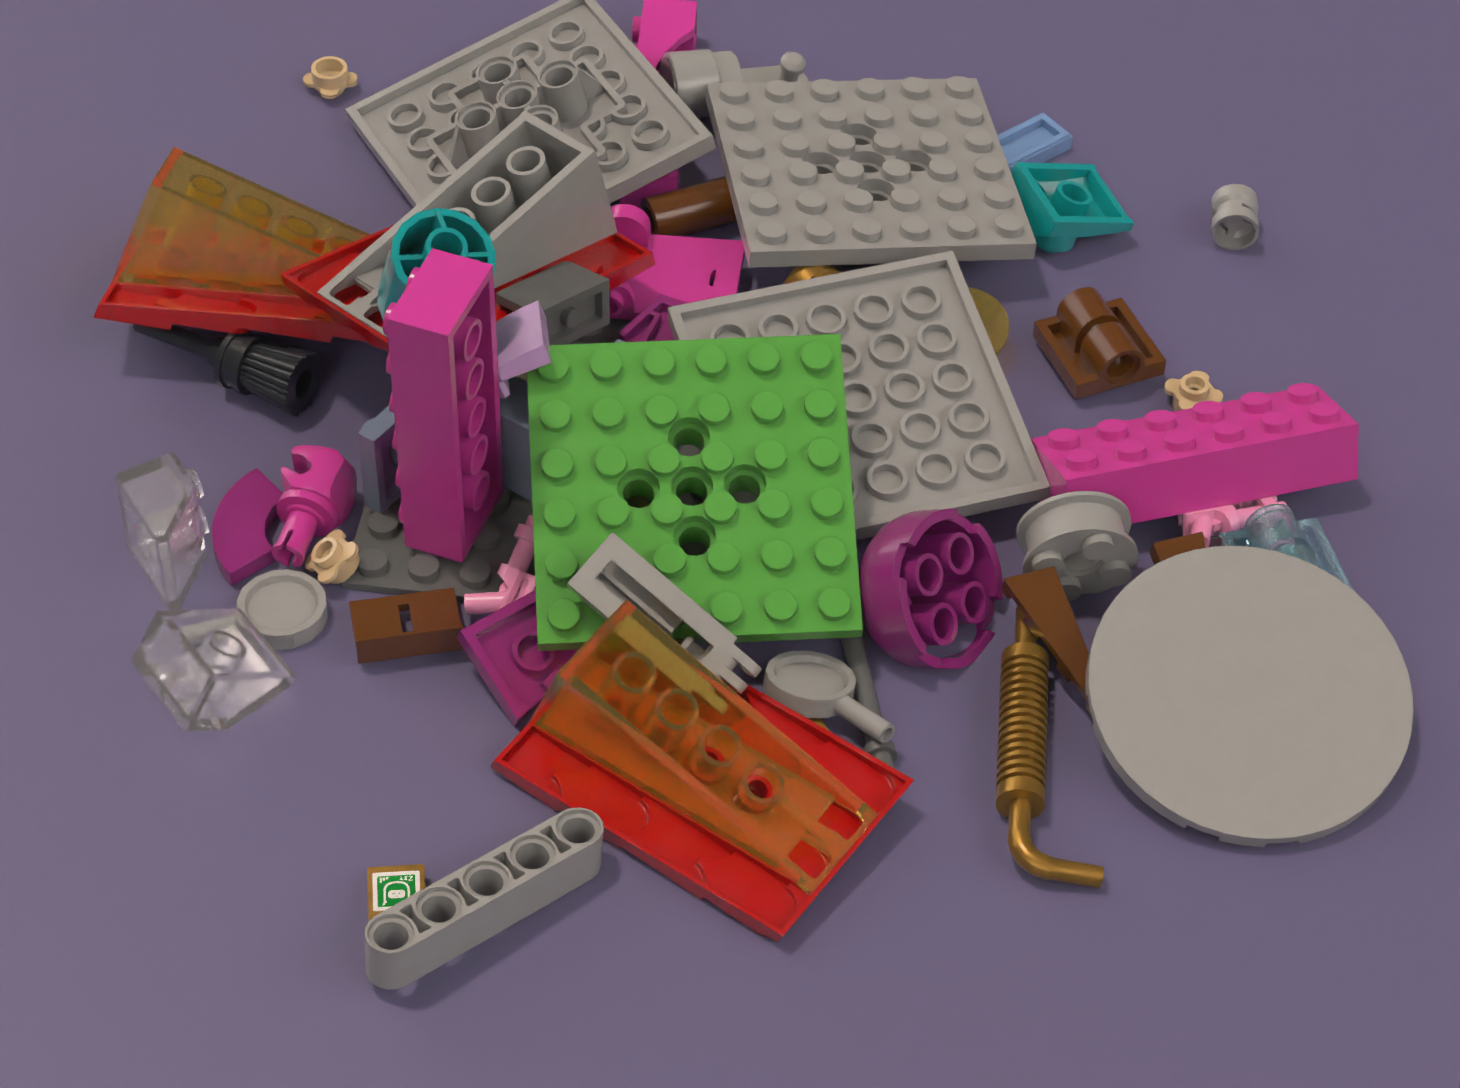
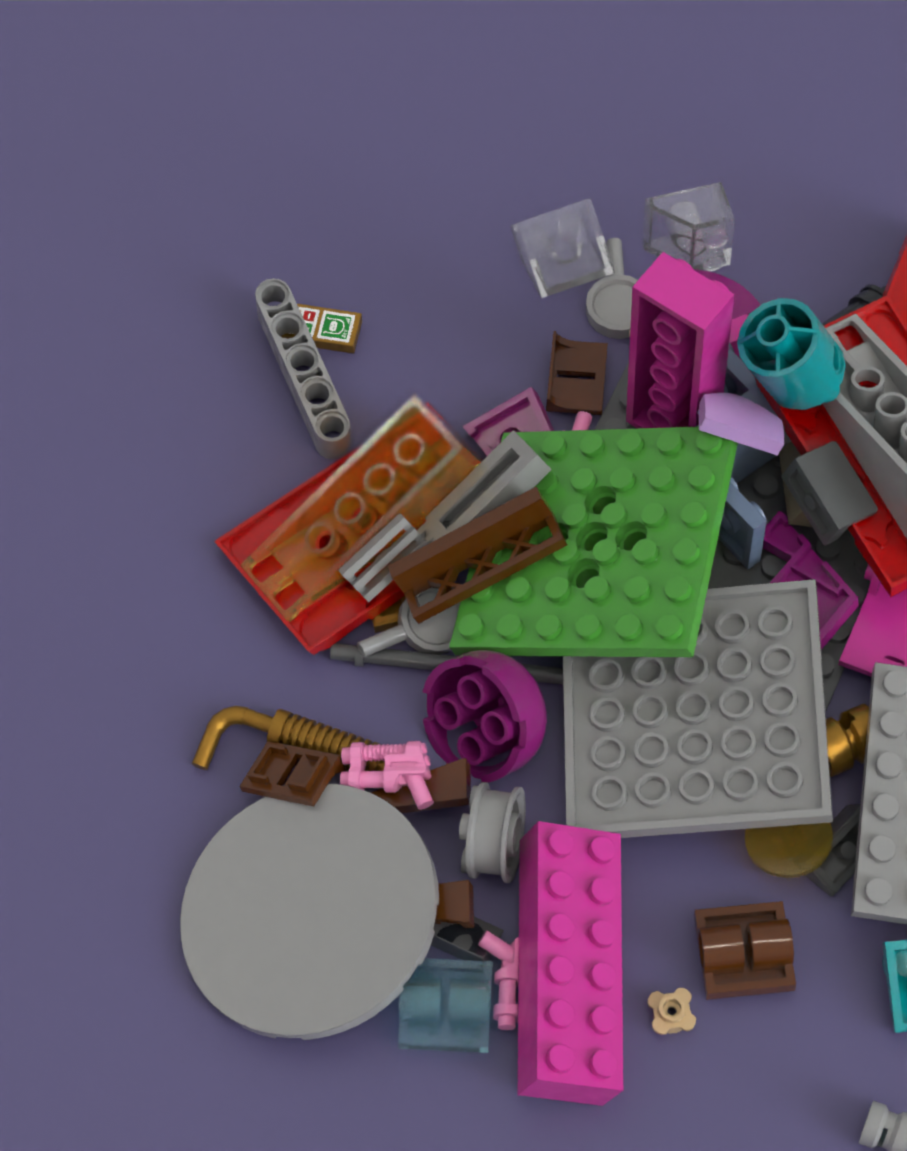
camera: 110 degrees right, 15 degrees up
none -> reddish brown piece [239,741,346,807]
none -> light grey tile [339,513,429,602]
none -> bright pink piece [340,741,434,810]
none -> reddish brown fence [388,487,567,624]

